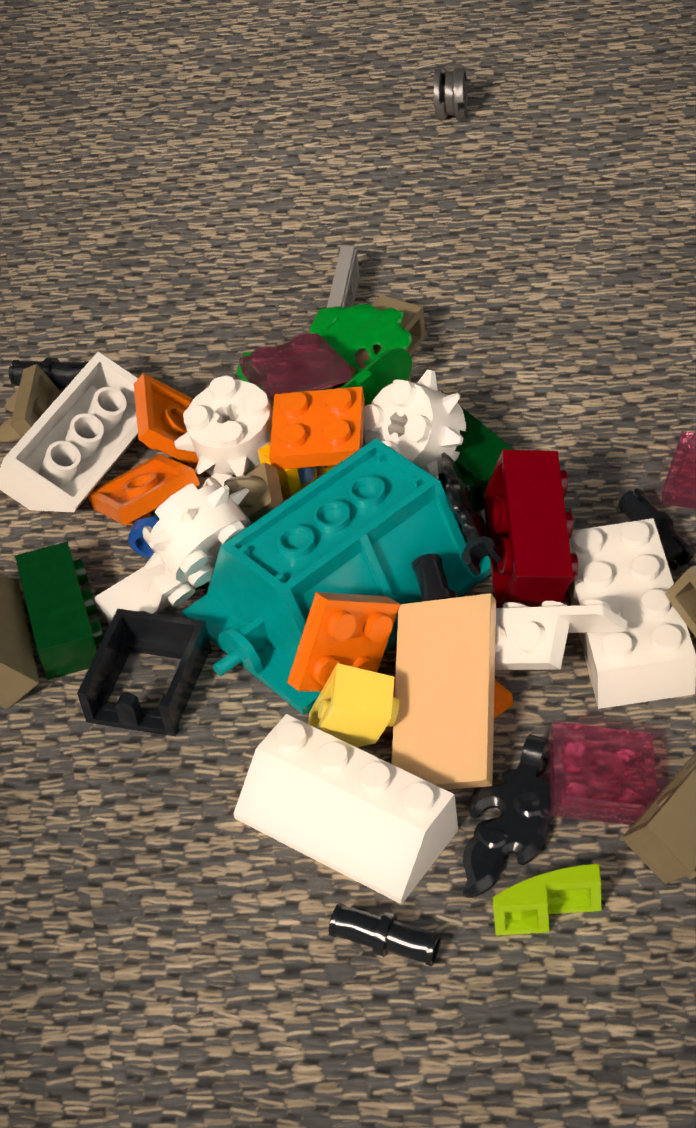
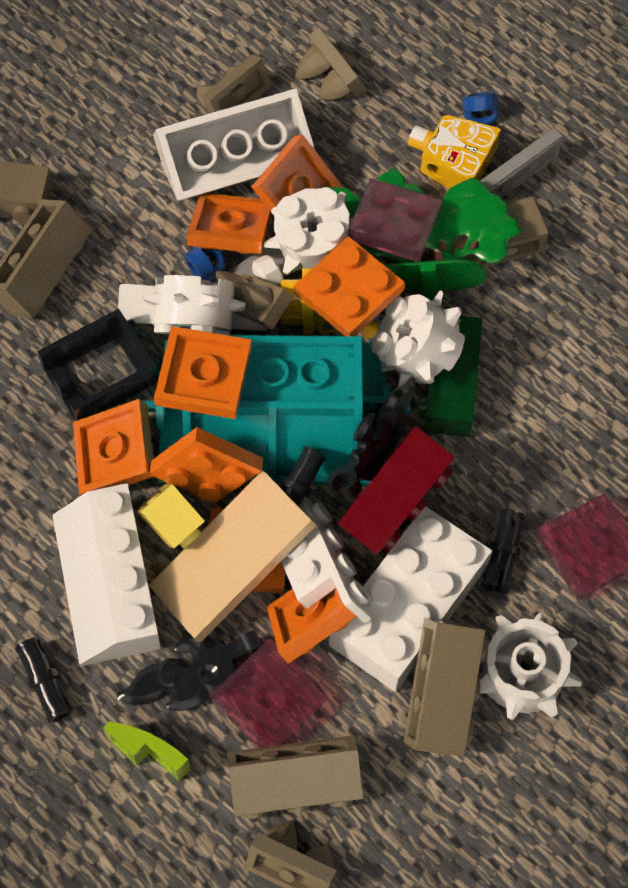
camera: 35 degrees right, 20 degrees up
black pin [9,357,89,388] -> none
dark green brick [15,541,104,680] -> none
none -> orange plate [73,399,154,495]
none -> orange plate [154,326,252,419]
none -> orange plate [266,588,357,664]
none -> dark tan tile [295,27,368,100]
none -> yellow torso [408,115,501,189]
none -> blue tile [462,92,499,125]

